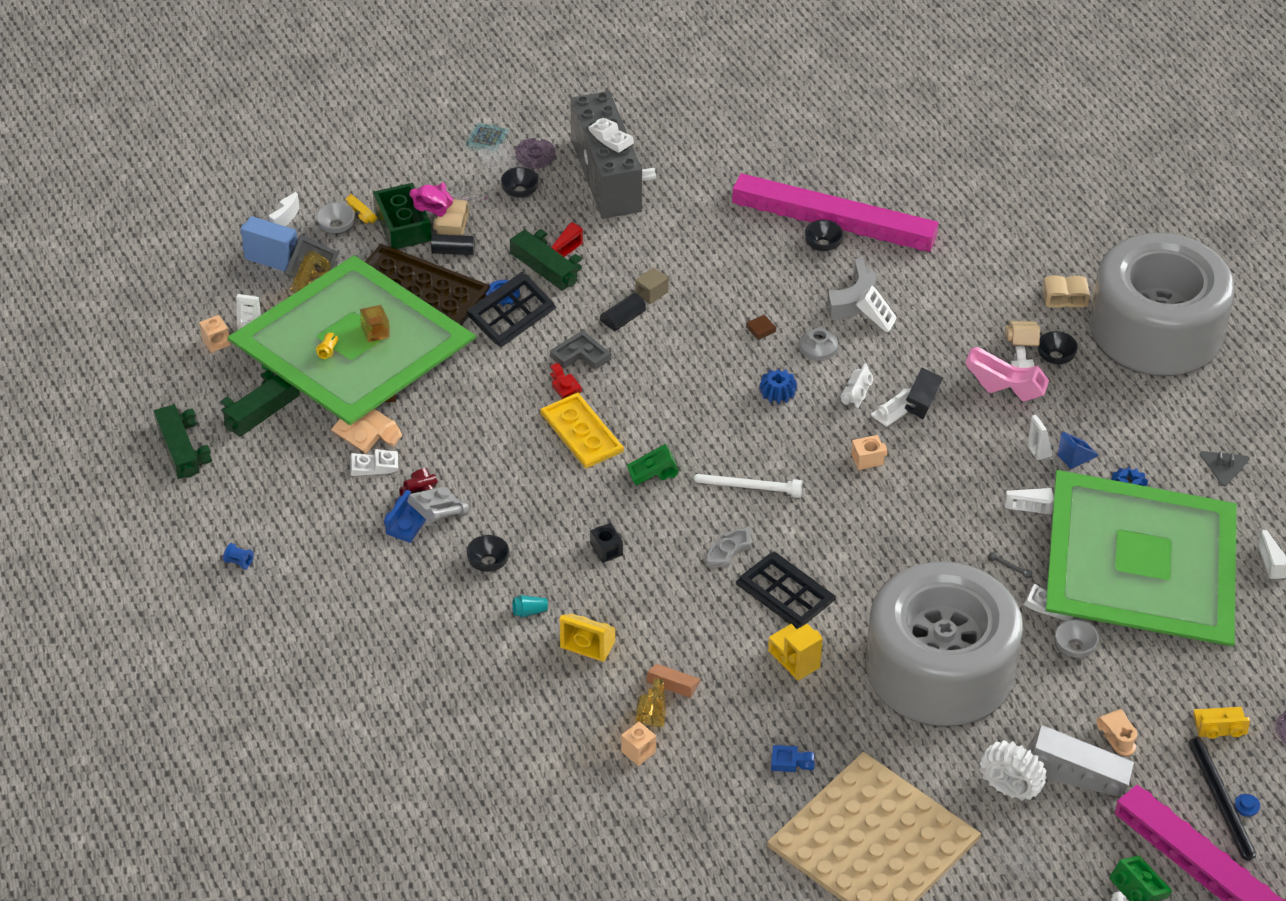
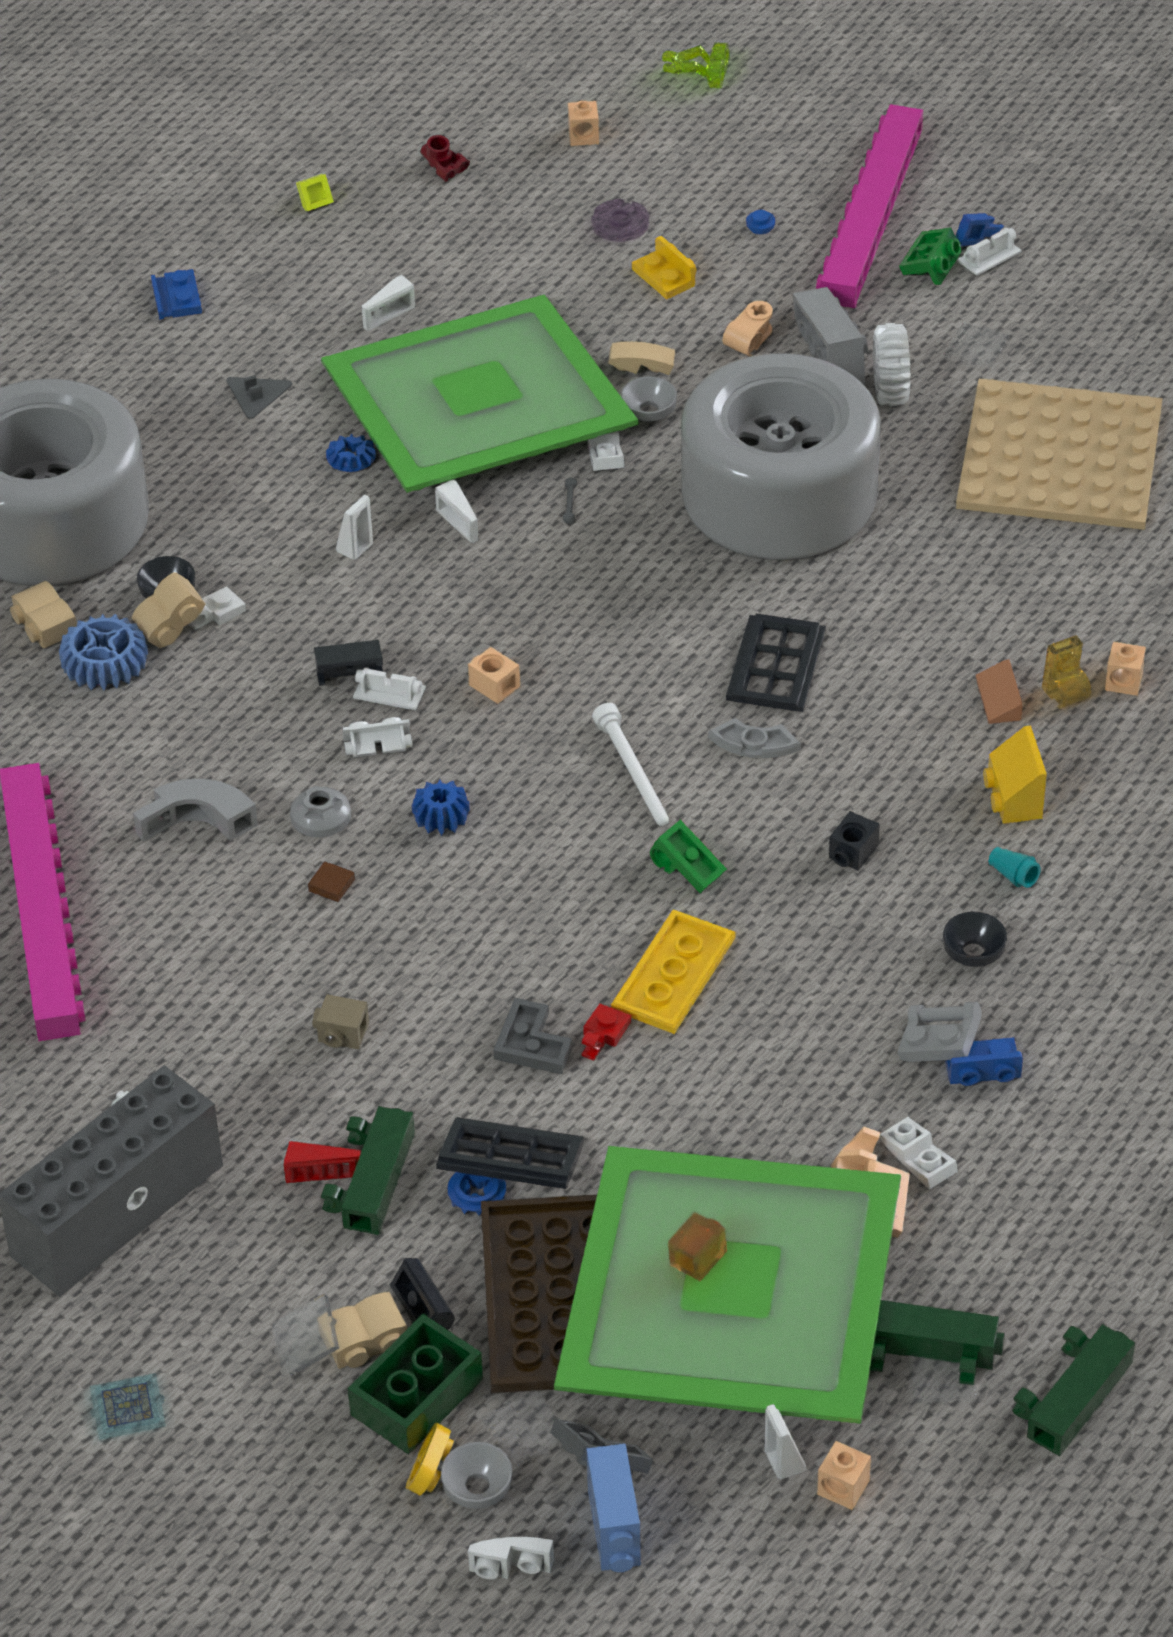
camera: 120 degrees left, 0 degrees up
clear yellow plate [290,251,331,293] -> none
yellow pin [316,333,338,359] -> none
dark red plate [399,468,438,497] -> none
dark pink animal [409,182,453,217] -> none
clear piece [477,143,519,177] -> none
black piece [501,167,538,198] -> none
clear purple tile [515,138,555,169] -> none
white slope [588,118,634,153] -> none
black brick [600,293,646,332] -> none
yellow brick [768,623,823,681] -> none
blue plate [771,745,815,772] -> none
black piece [805,220,843,251] -> none
white slope [856,285,897,332] -> none
bright pink arch [965,347,1049,401] -> none
blue slope [1057,432,1099,469] -> none
black axle [1189,736,1256,861] -> none
none -> medium blue gear [59,614,148,690]
none -> tan slope [608,341,675,375]

